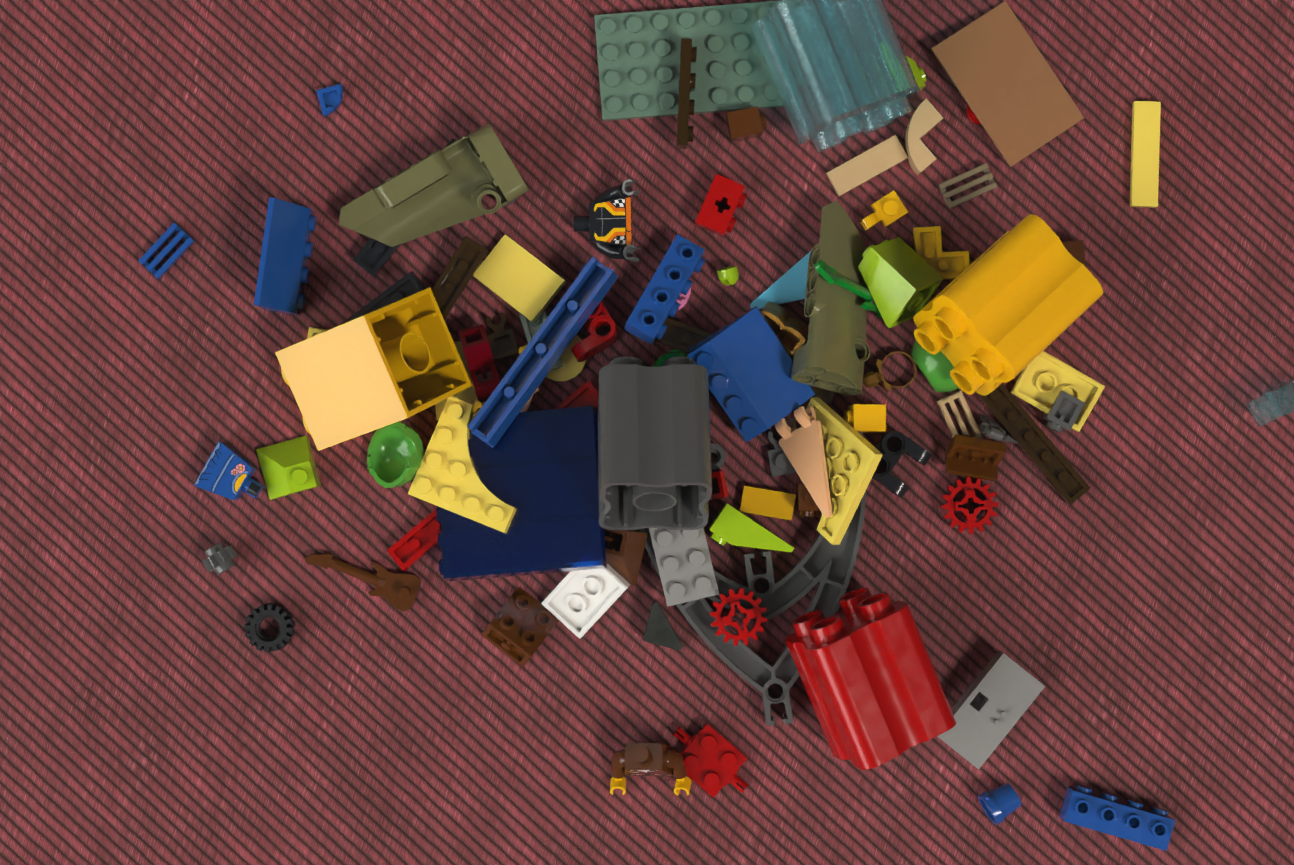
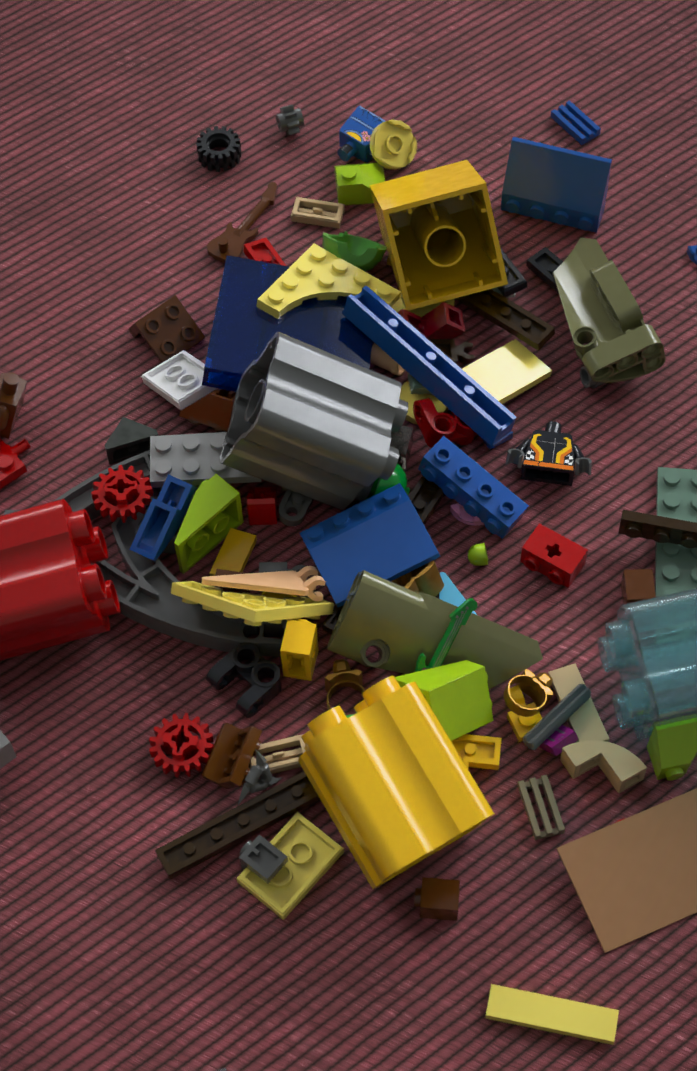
camera: 105 degrees right, 30 degrees down
none -> blue slope [129,474,198,561]
none -> tan tile [291,197,345,229]
none -> light yellow tile [370,119,417,170]
none -> pearl gold piece [503,669,553,717]
none -> dark grey axle [523,684,591,750]
none -> magenta tile [539,725,579,756]

